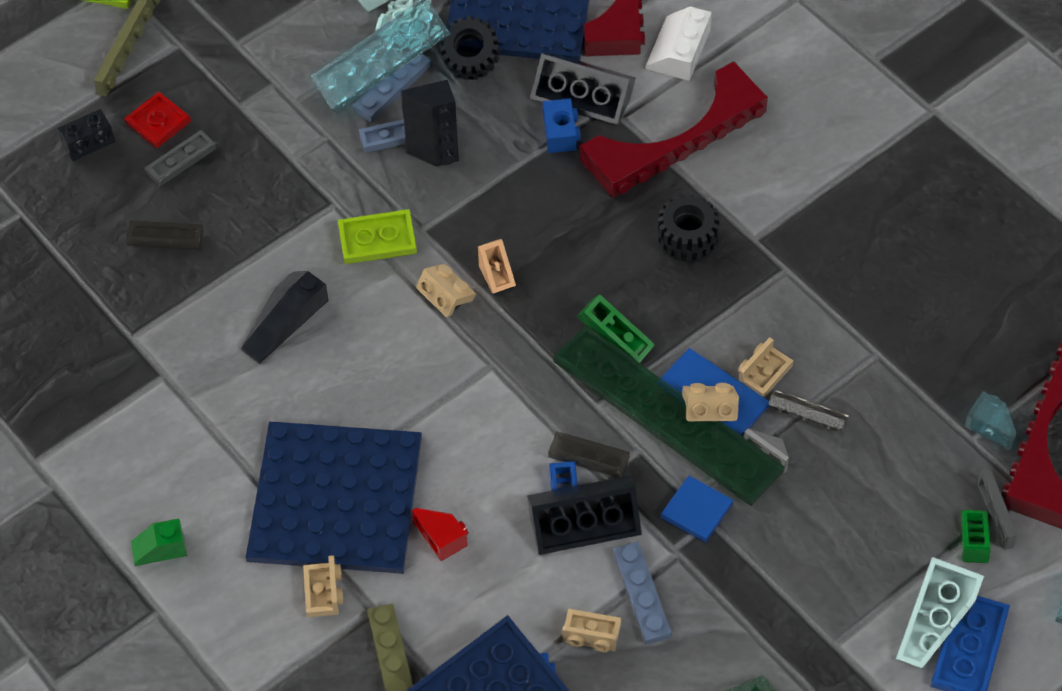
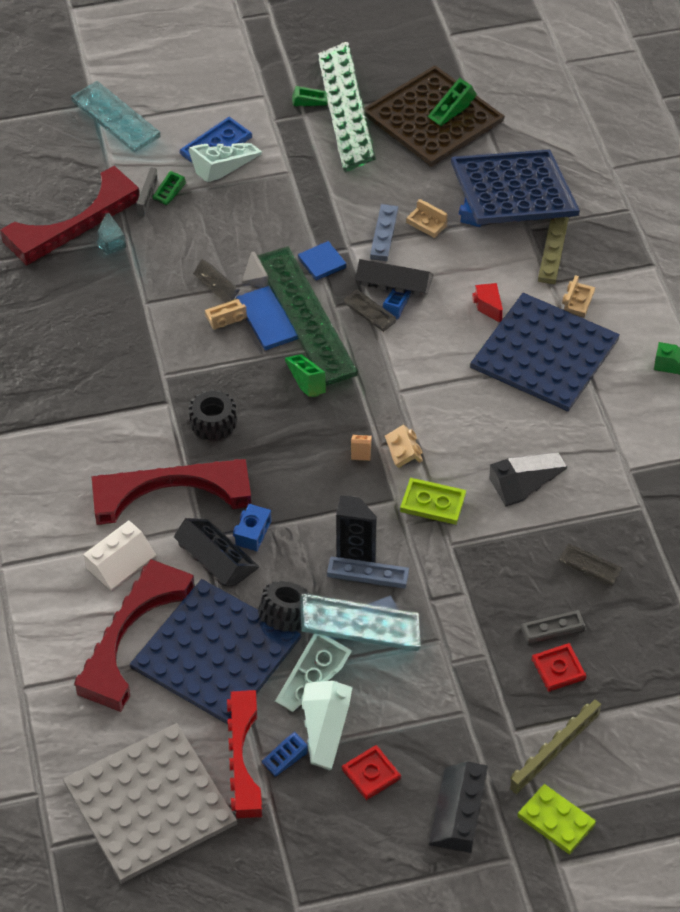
camera: 155 degrees left, 5 degrees down
black brick [57,109,115,162] -> none
tan bracket [682,383,739,421] -> none

